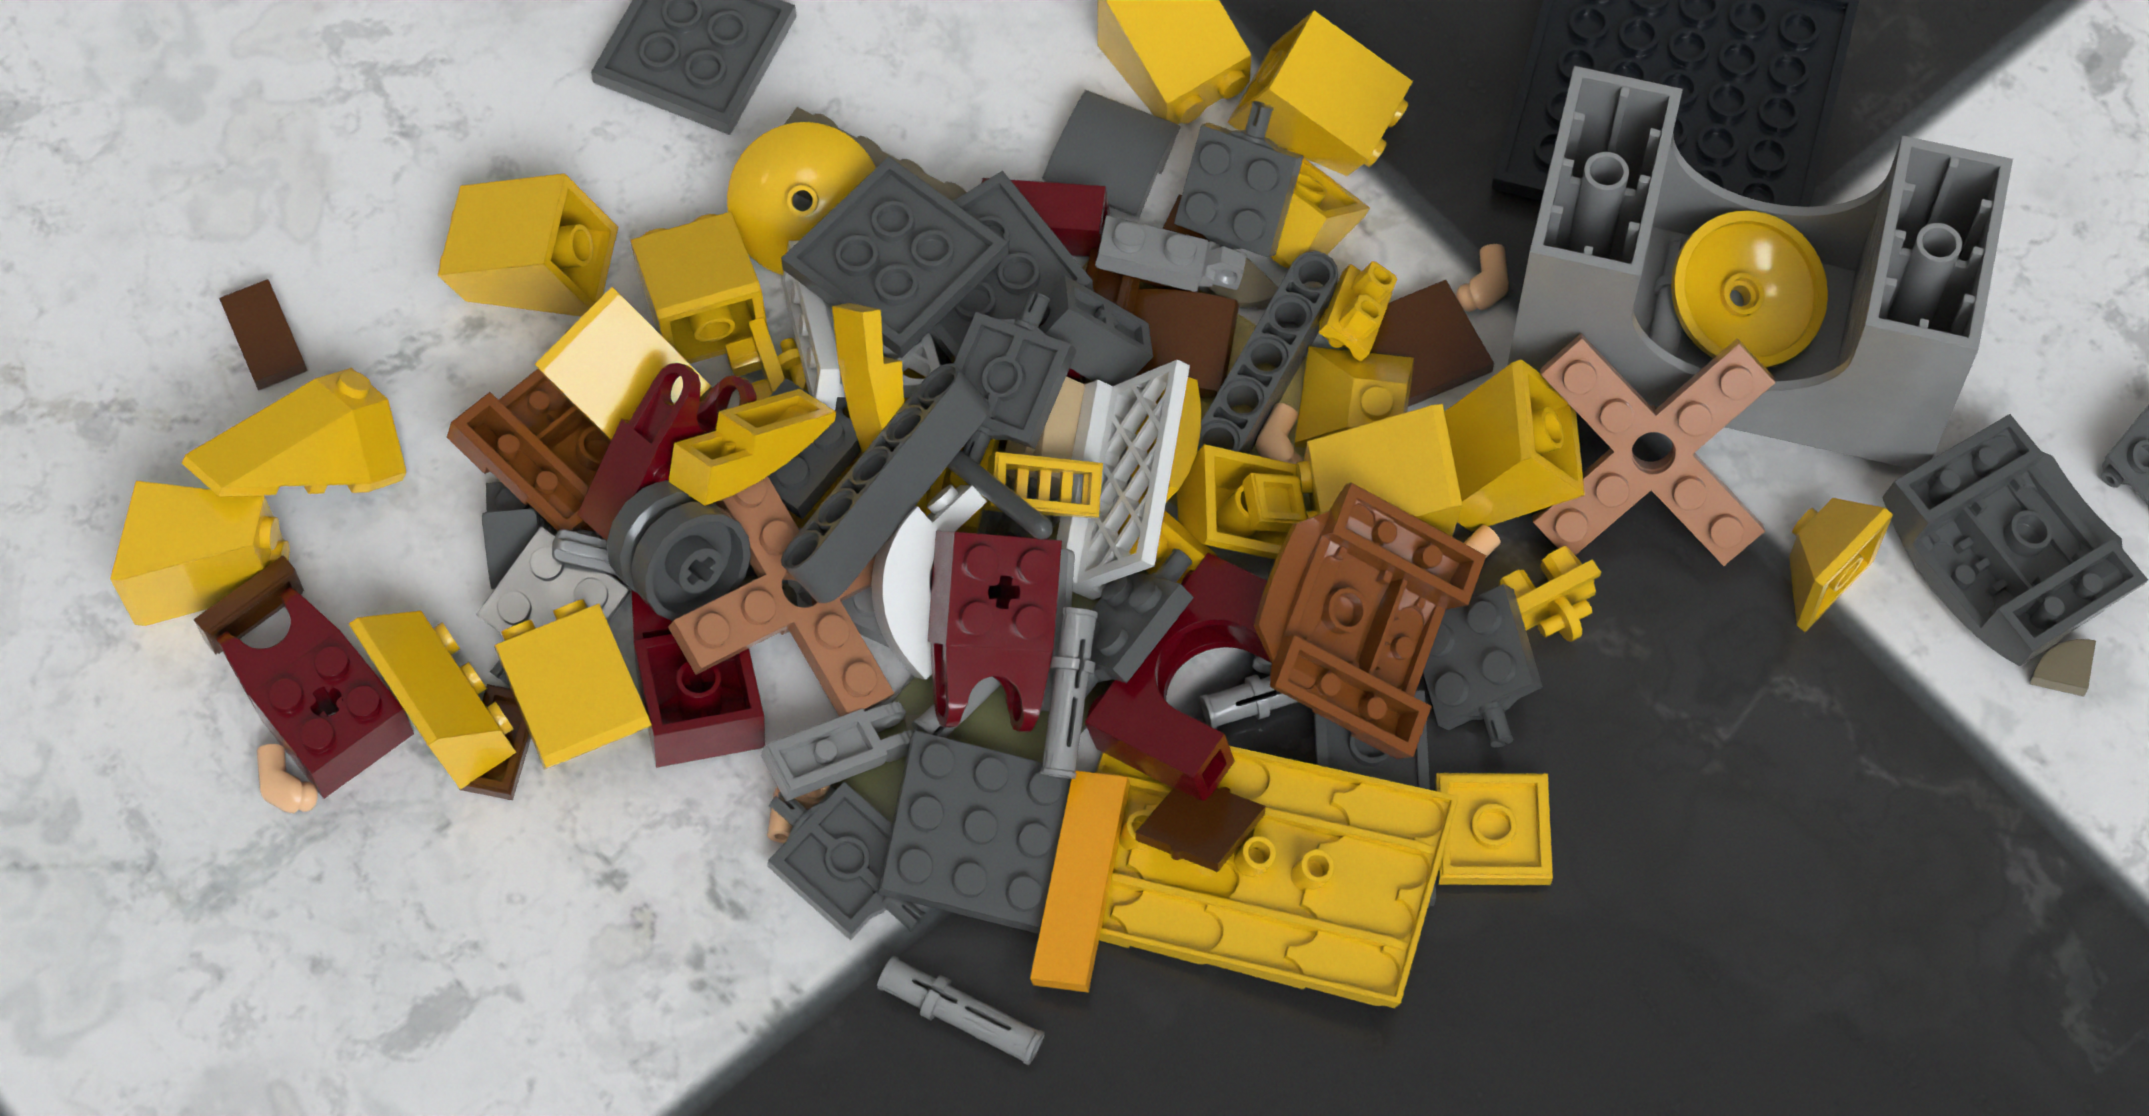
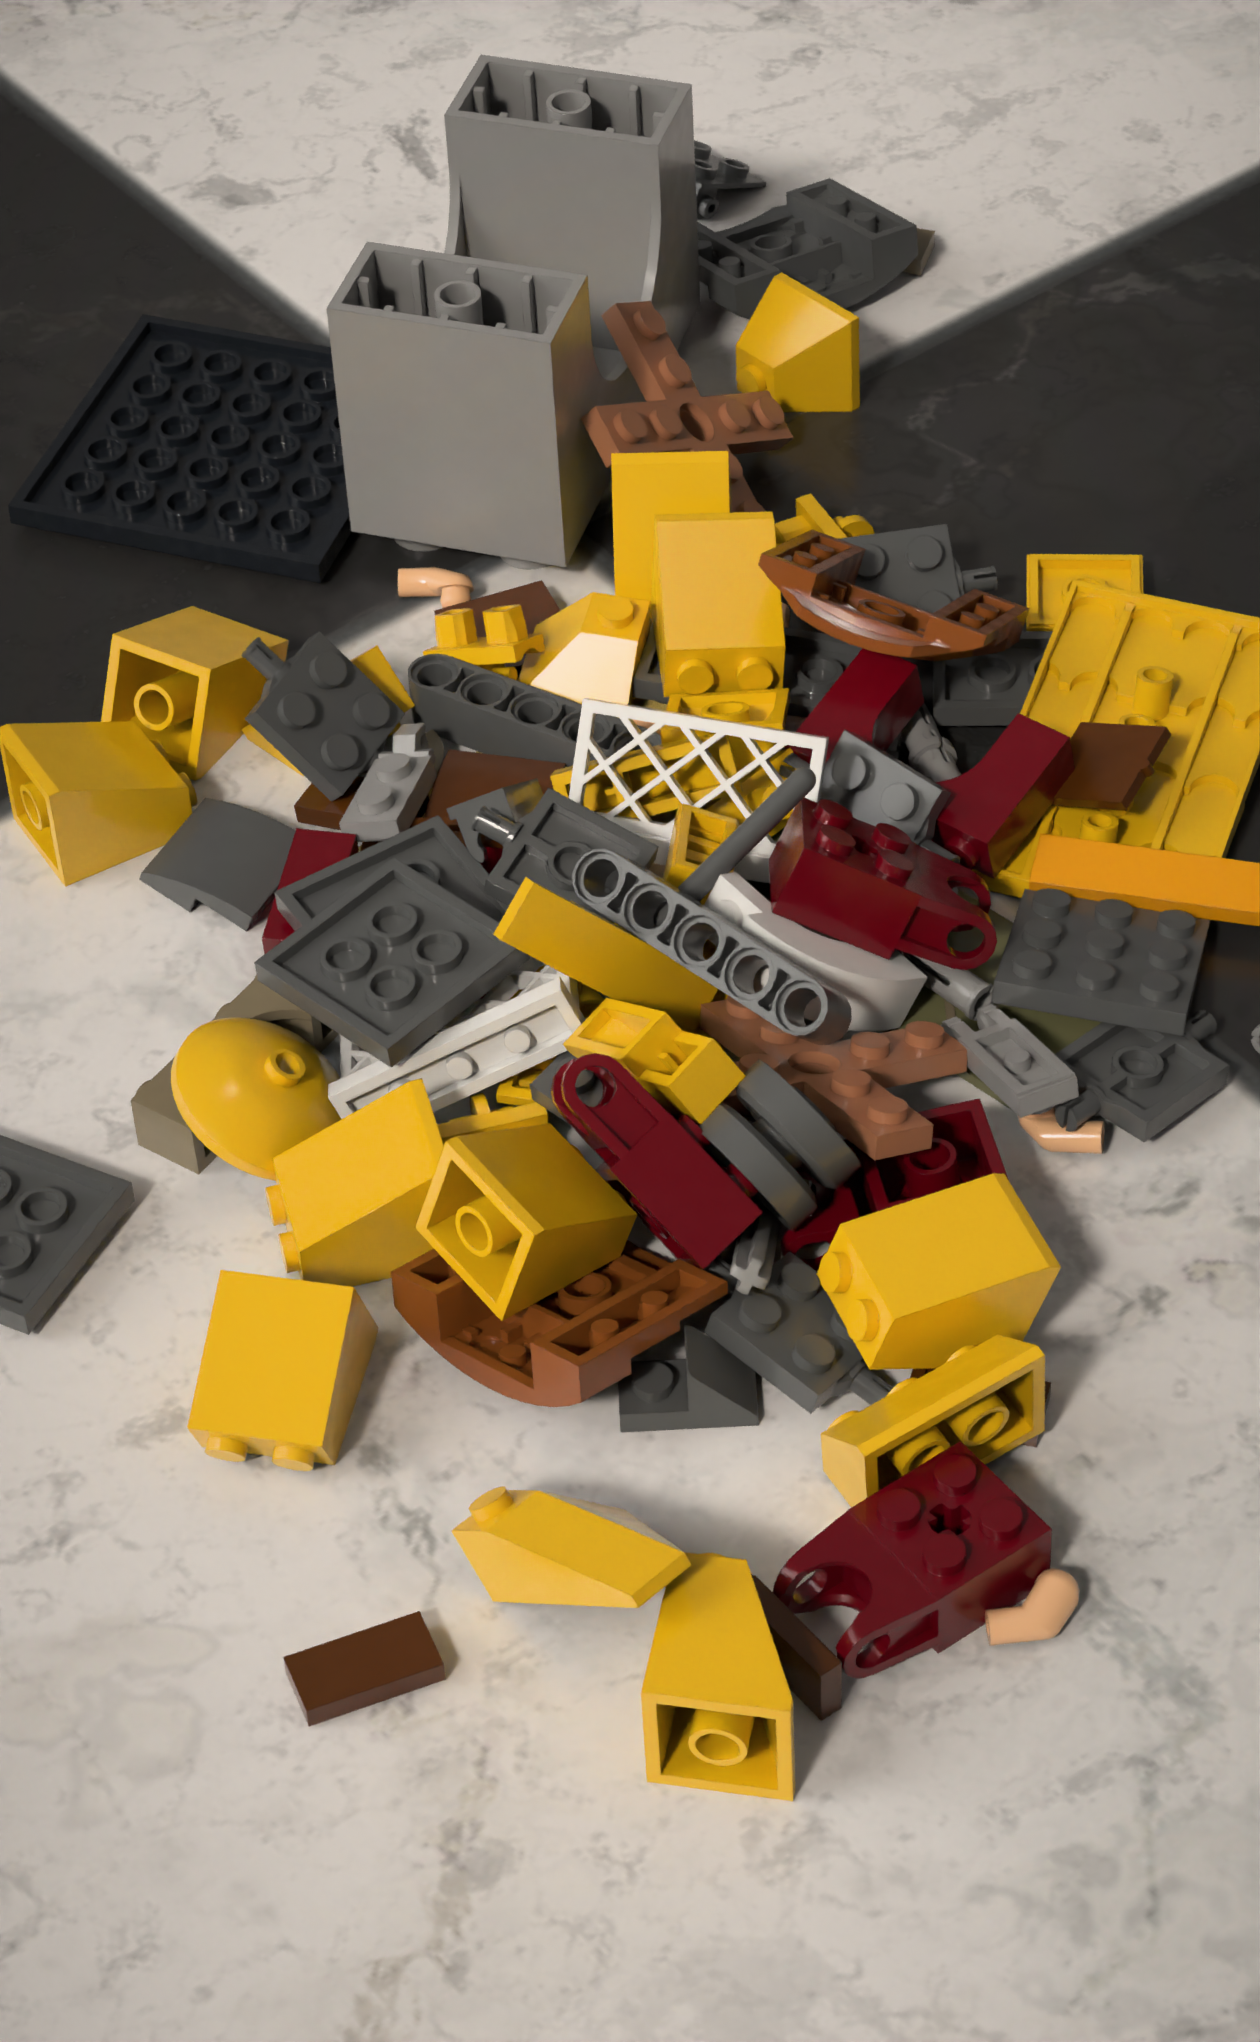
camera: 85 degrees left, 20 degrees down
light grey pin [1040,607,1098,779] -> none
yellow tile [1242,473,1307,532] -> none

